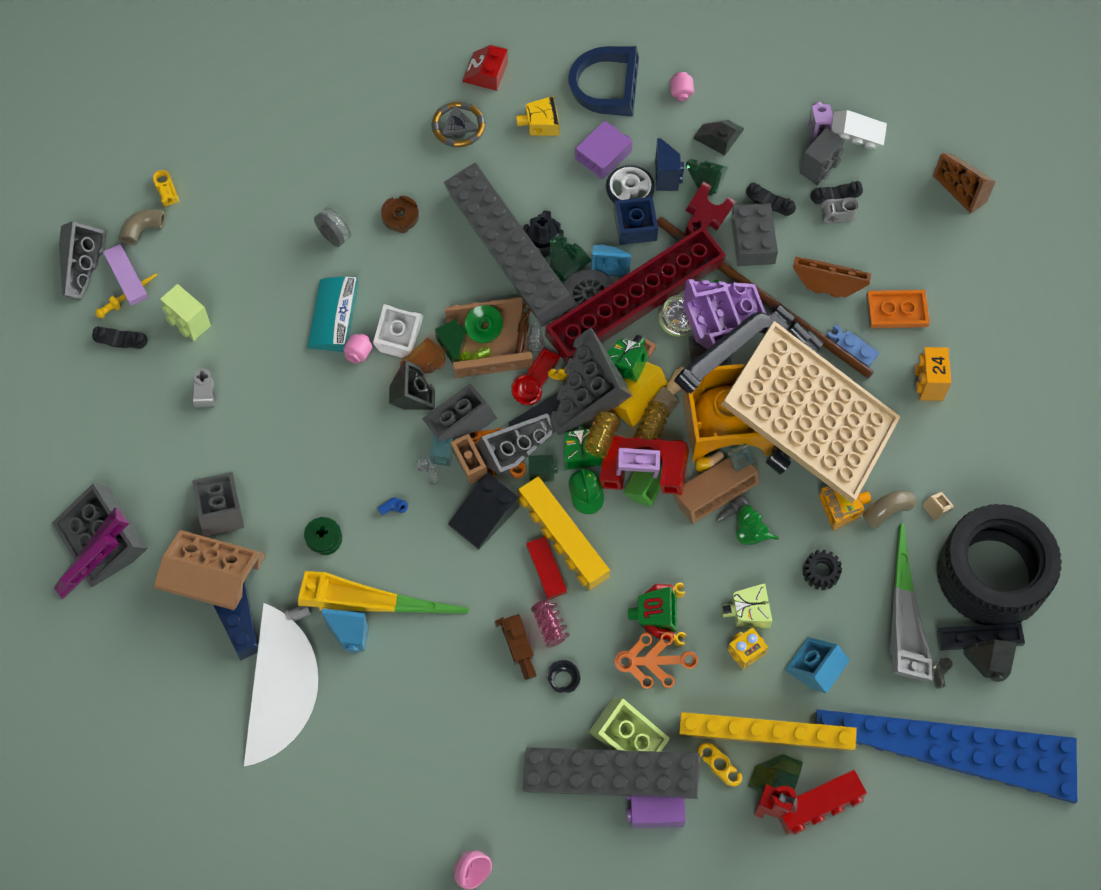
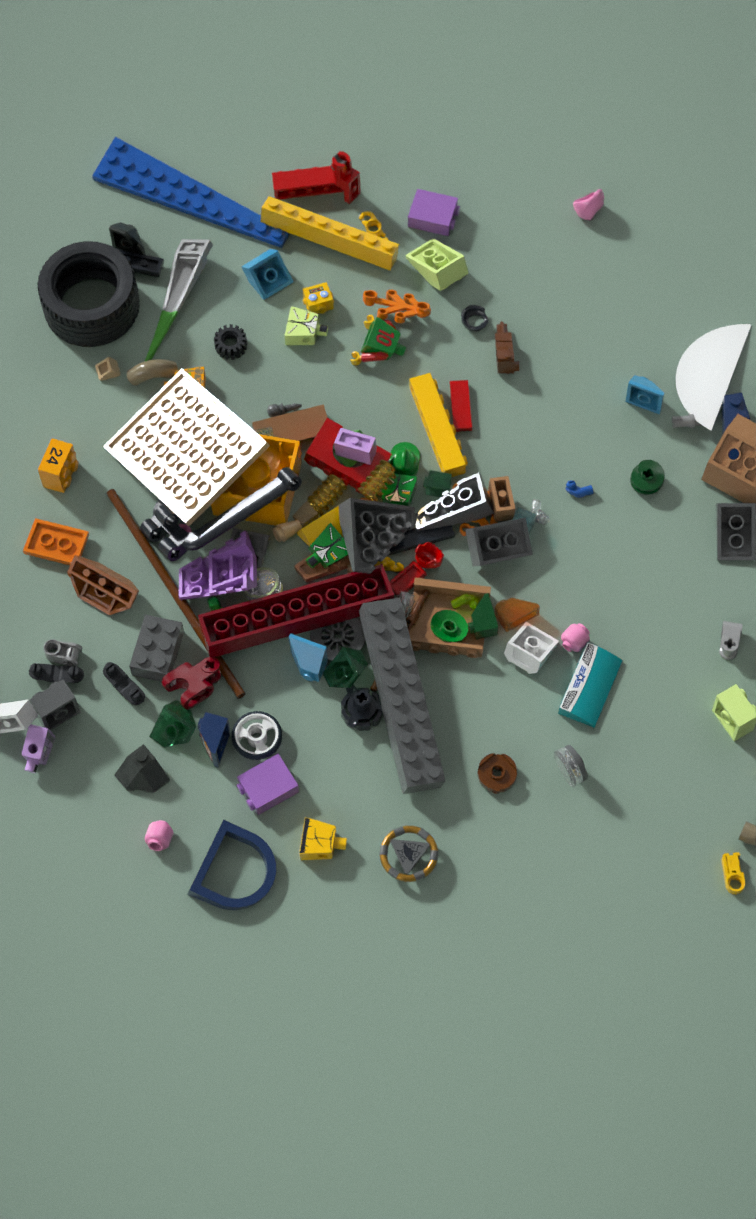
camera: 160 degrees left, 0 degrees up
yellow plate [298,571,469,613] -> none
pearl dark grey slope [389,360,435,410] -> none
black slope [448,473,519,550] -> none
red slope [463,45,508,91] -> none
dark grey plate [522,747,700,799] -> none
clear pink piece [531,600,570,648] -> none
dark blue brick [614,197,658,245] -> none
green hair [736,504,779,545] -> none
clear green slope [748,754,803,793] -> none
medium blue plate [827,325,880,367] -> none
clear smoke arm [932,657,953,689] -> none

